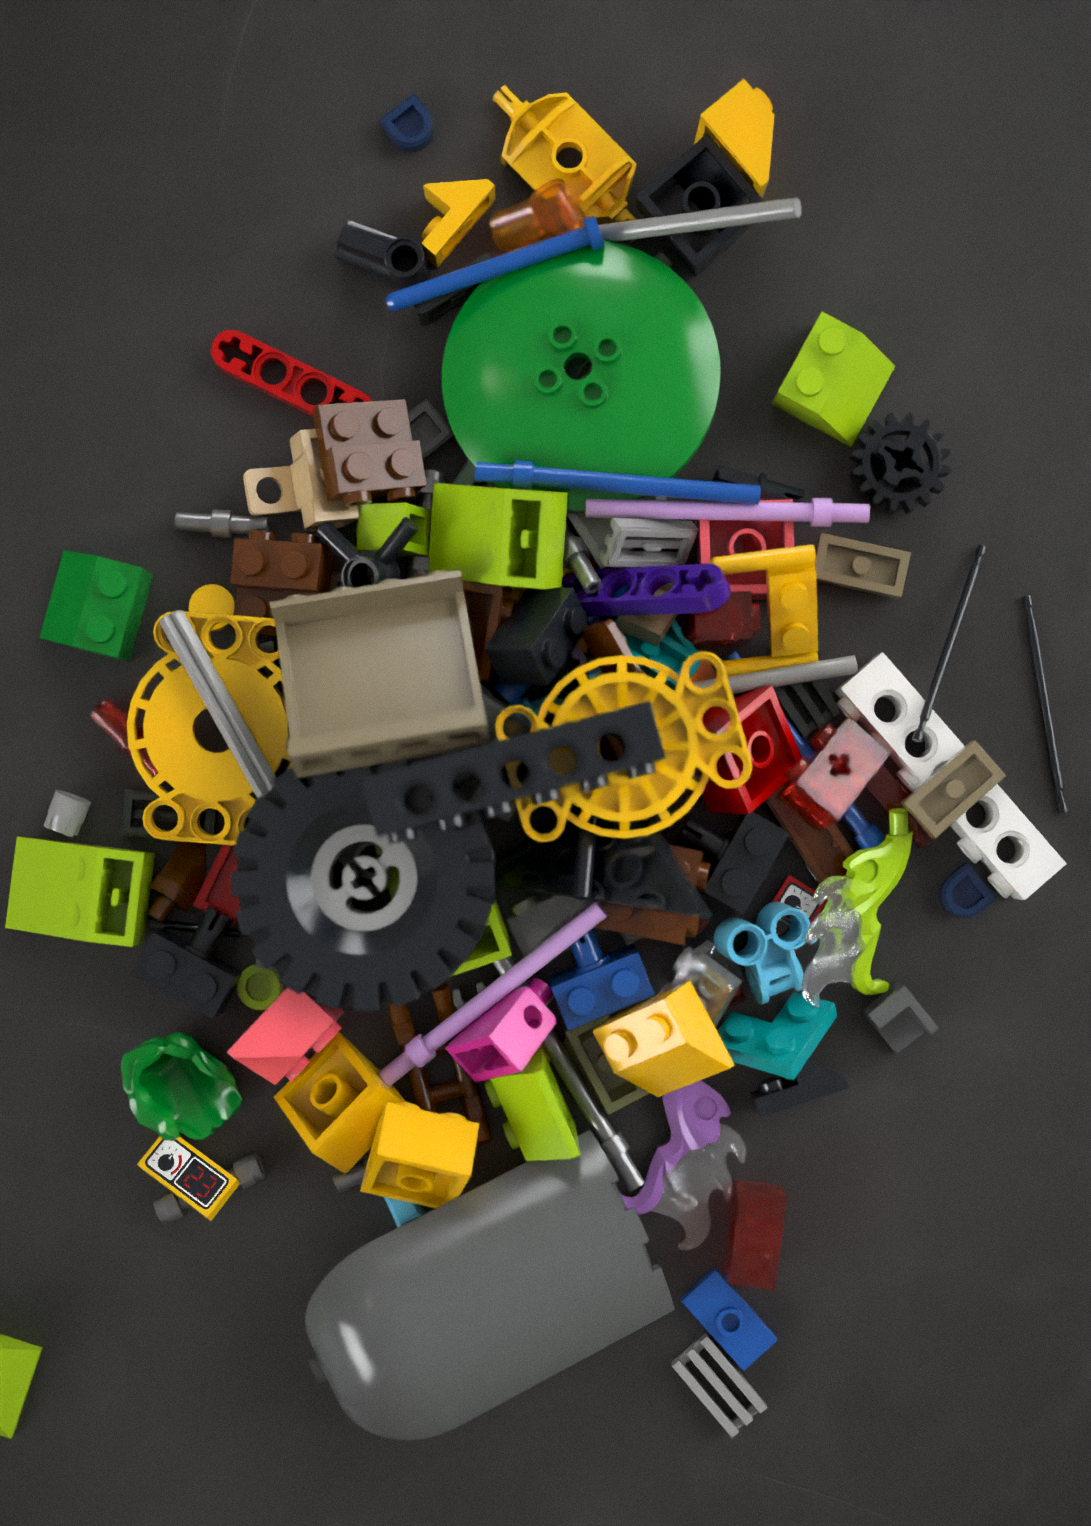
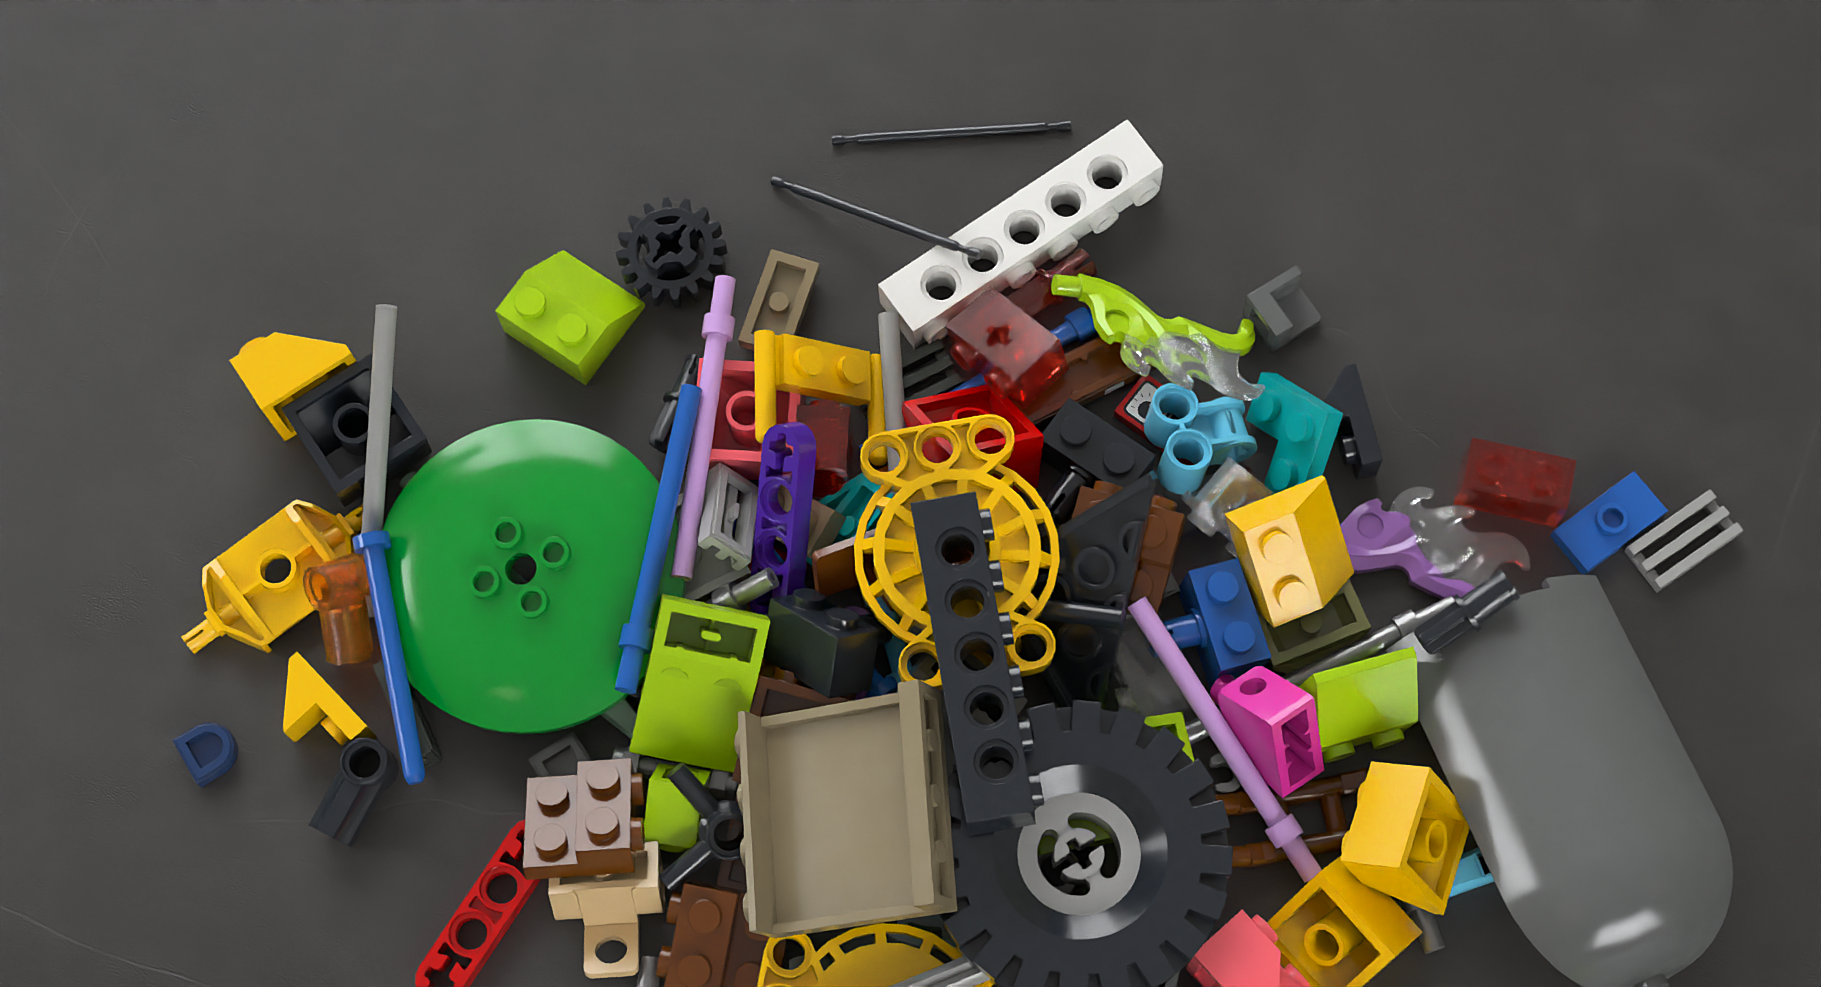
camera: 75 degrees left, 15 degrees down
dark tan plate [901,740,1006,838] -> none
dark blue tile [939,862,997,918] -> none
none -> black axle [1414,569,1520,655]

